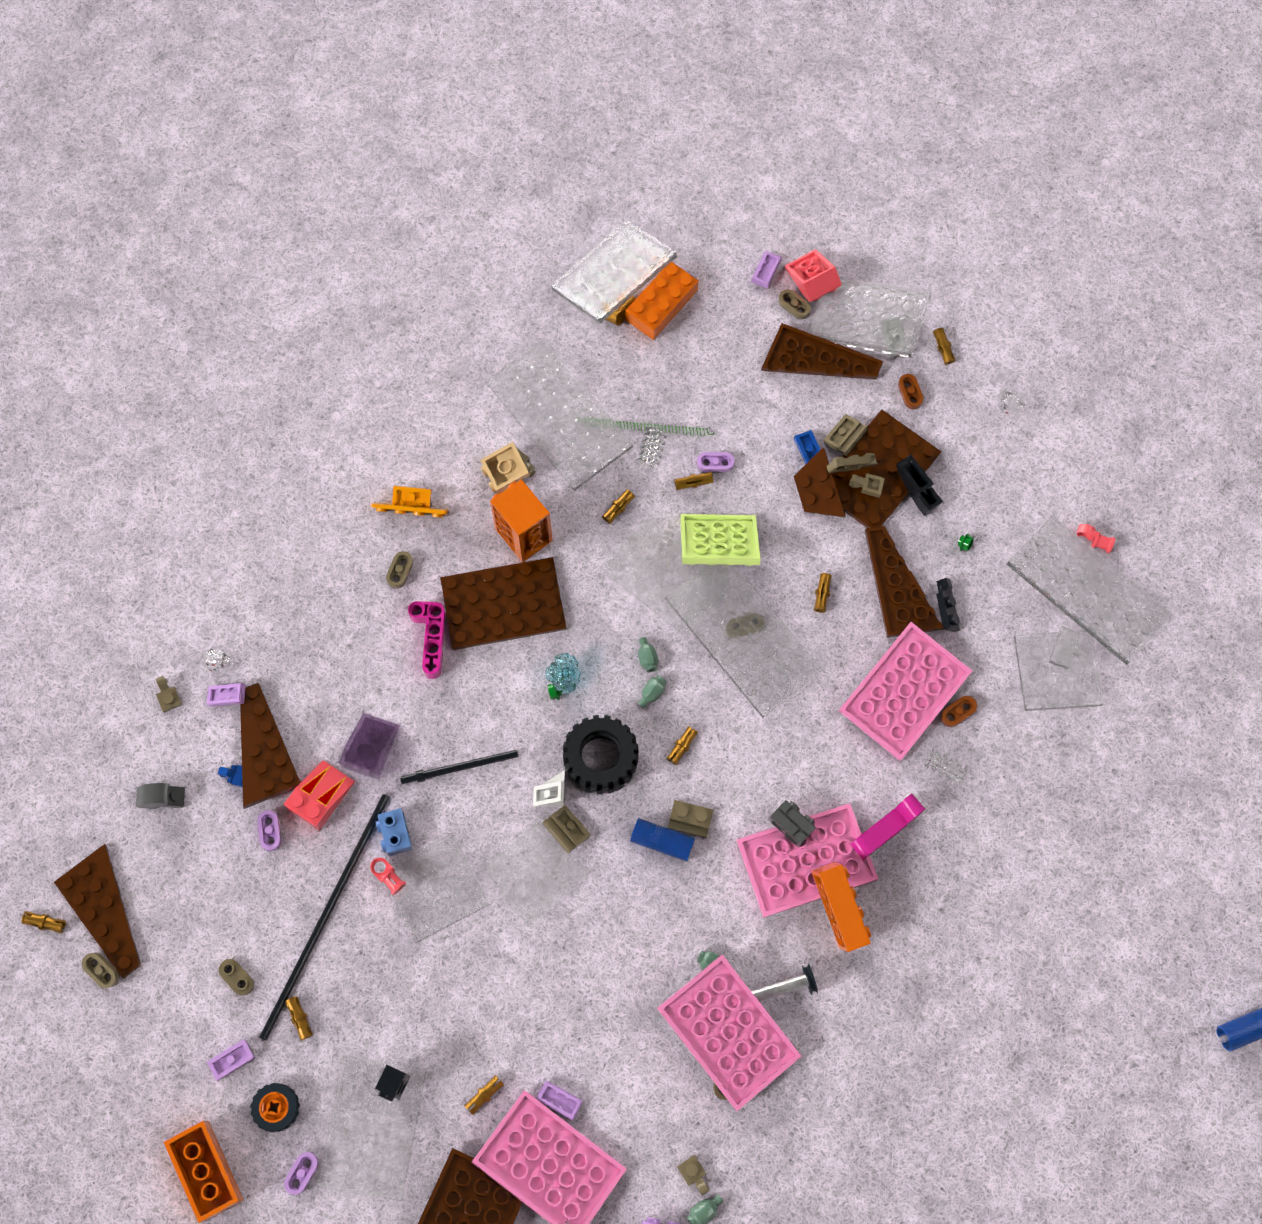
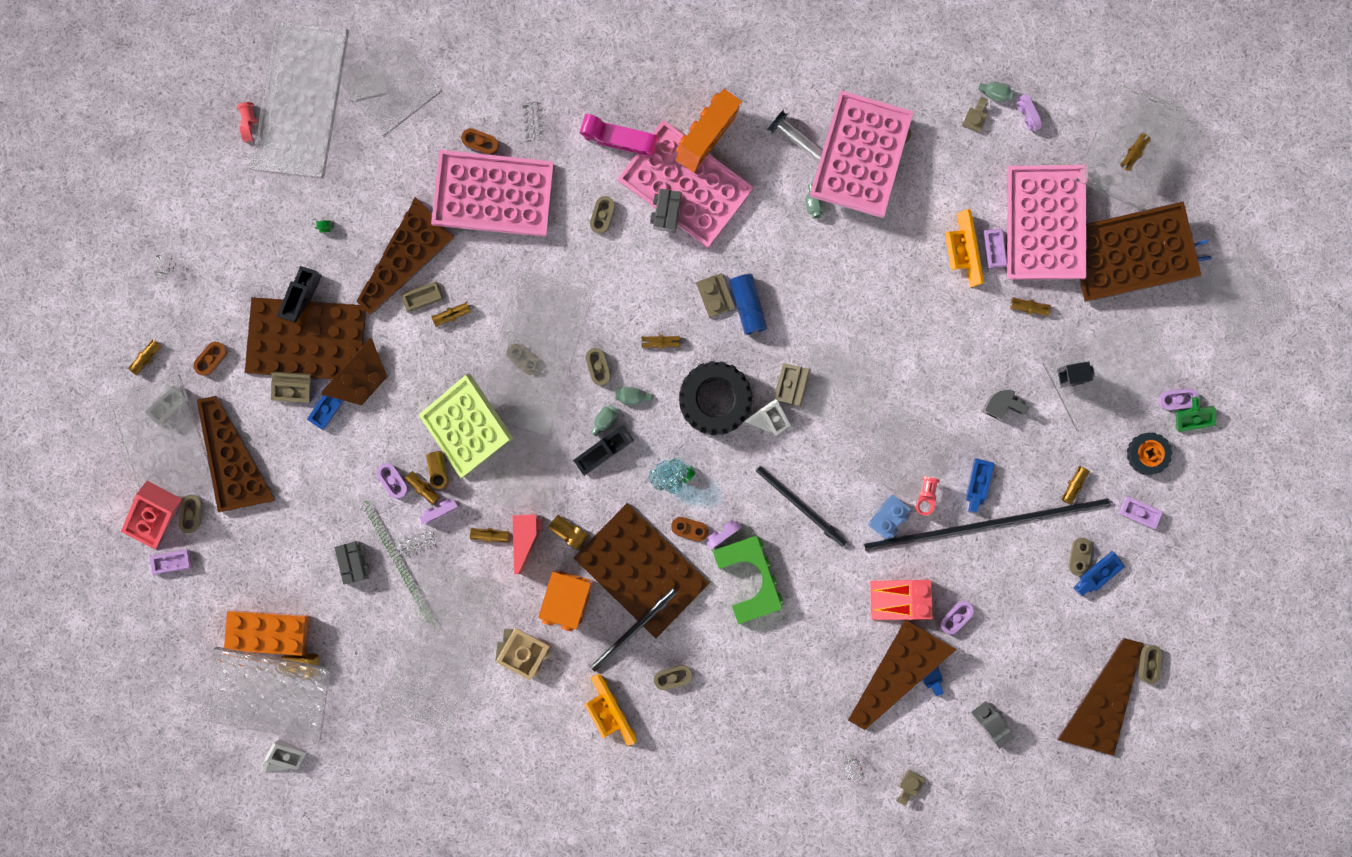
camera: 125 degrees left, 15 degrees up
pearl gold pin [21,911,66,934] -> none
orange brick [163,1121,244,1223] -> none
lavender plate [207,683,246,706] -> none
clear purple slope [338,713,400,780] -> none
dark pink beam [408,601,446,679] -> none
dark tan hinge [826,453,877,473] -> none
dark tan plate [849,473,885,498] -> none
black hinge [936,578,960,632] -> none
none -> white slope [263,739,306,773]
none -> dark grey brick [334,541,370,585]
none -> dark tan tile [401,281,444,312]
none -> lavender plate [419,499,459,524]
none -> pearl gold piece [426,451,449,490]
none -> coral slope [512,514,543,574]
none -> pearl gold piece [548,515,589,551]
none -> black slope [573,425,635,476]
none -> dark tan plate [586,348,610,386]
none -> dark tan plate [590,196,615,234]
none -> black bar [590,588,678,672]
none -> dark orange plate [671,517,709,541]
none -> lavender plate [707,520,742,549]
none -> bright green arch [713,535,784,624]
none -> light orange bracket [945,209,984,287]
none -> blue hinge [966,458,994,513]
none -> dark grey brick [982,390,1030,420]
none -> blue hinge [1073,551,1125,596]
none -> green plate [1175,396,1216,432]

